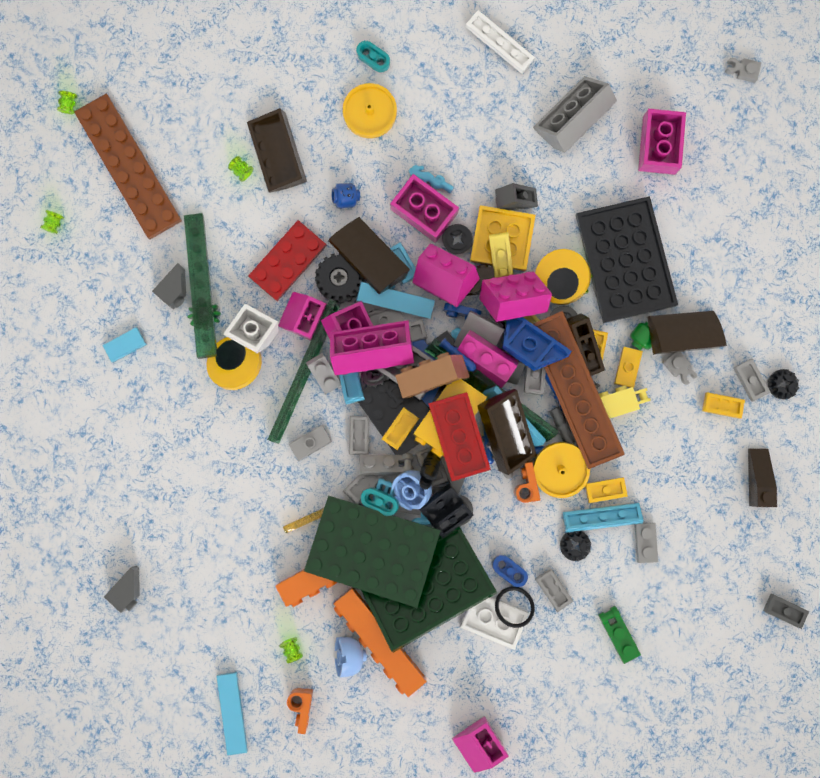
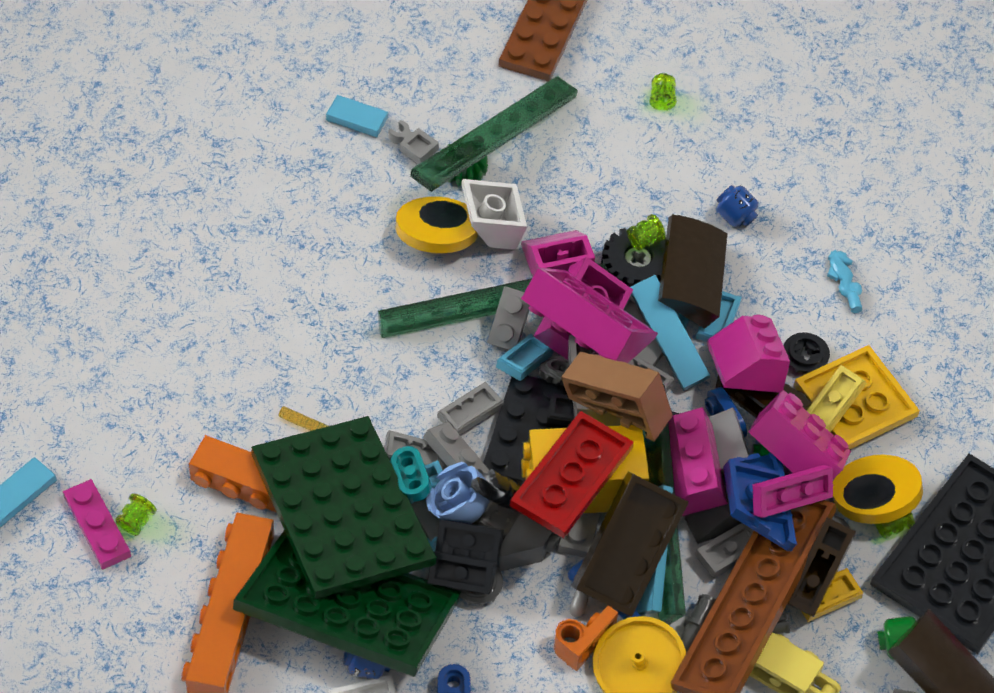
camera: 50 degrees right, 30 degrees down
dark grey slope [104,566,140,613] -> none
dark grey slope [152,263,186,309] -> none
dark brown slope [247,108,307,193] -> none
red plate [248,220,327,302] -> none
orange plate [287,688,313,734] -> none
light grey plate [289,425,332,461] -> none
light blue cylinder [334,637,367,678] -> none
yellow piece [343,83,397,138] -> none
teal plate [356,41,390,72] -> none
yellow plate [382,407,420,450] -> none
dark pink brick [390,174,459,243] -> none
blue piece [439,338,476,372] -> none
dark grey slope [495,183,538,210] -> none
yellow plate [614,347,643,388] -> none
none -> dark pink plate [63,479,131,570]
none -> light grey plate [388,120,439,165]
none -> clear neon green bush [627,214,666,251]
none -> dark pink plate [753,465,833,518]

